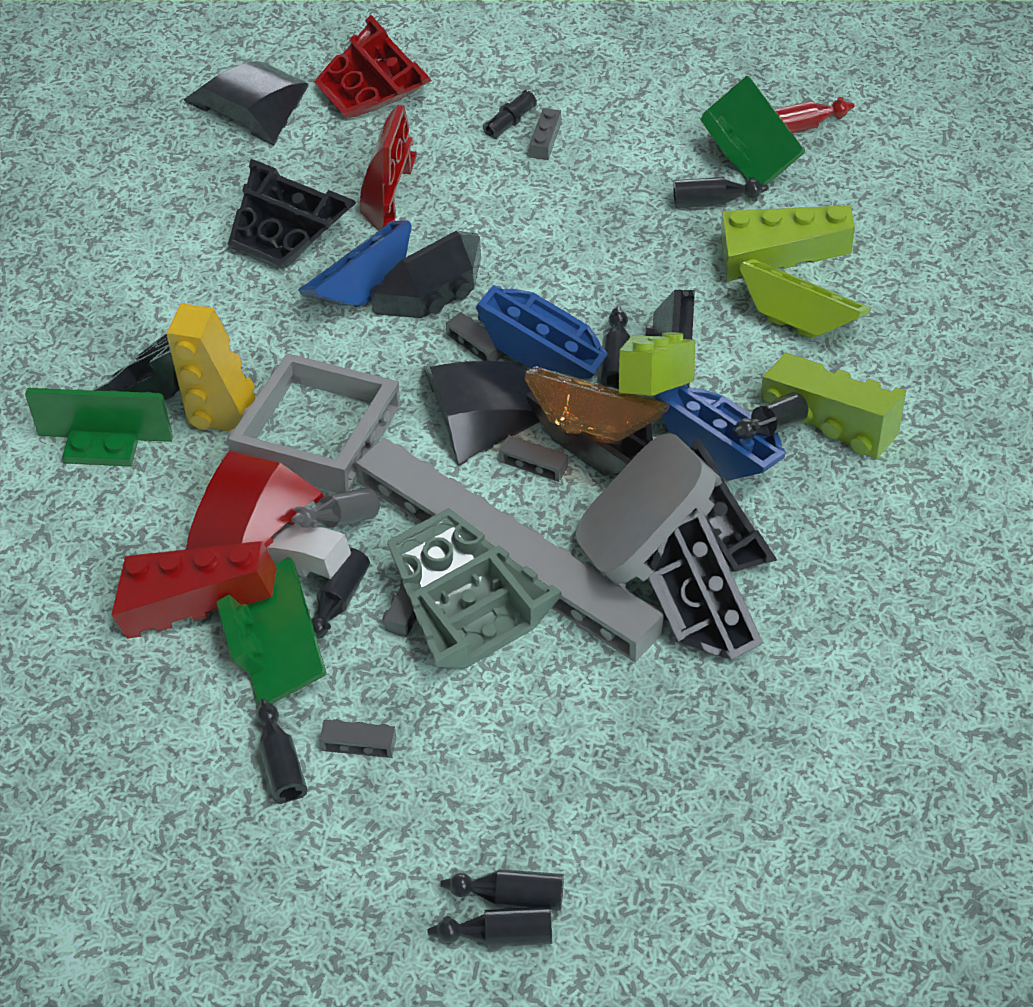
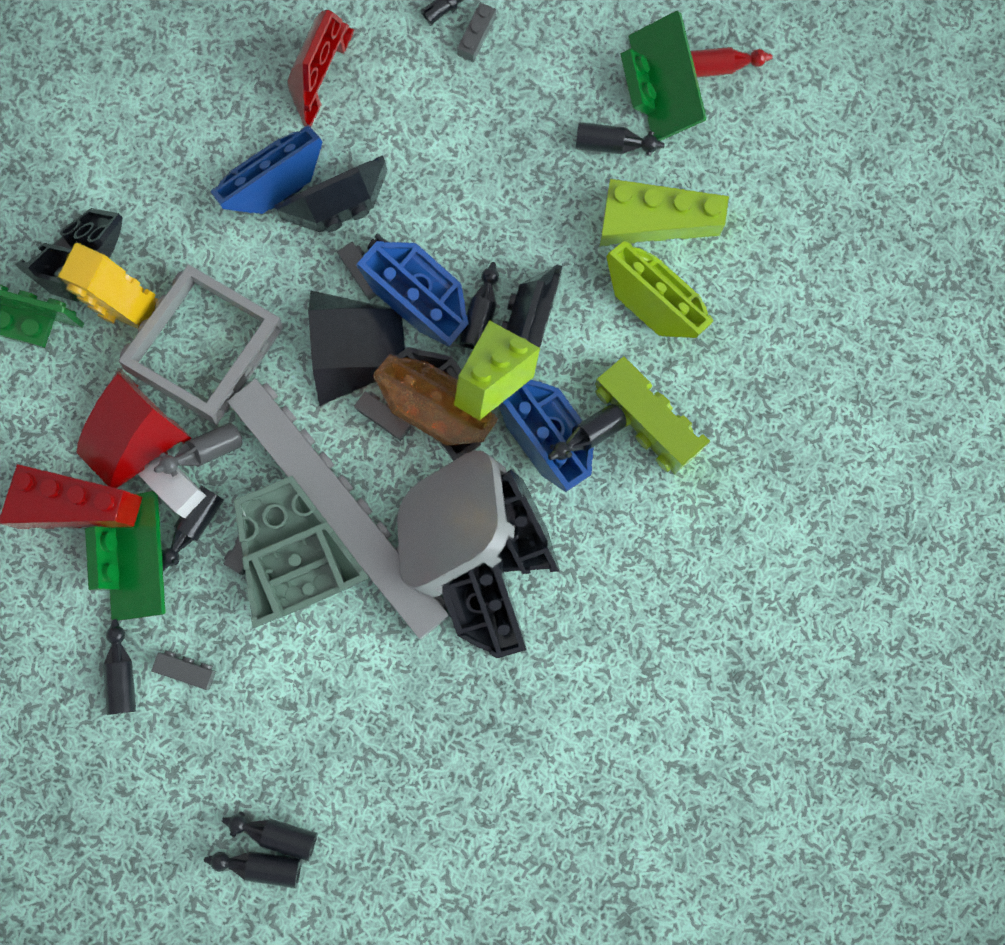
camera: 10 degrees right, 30 degrees up
black wedge [228,158,356,269] -> none

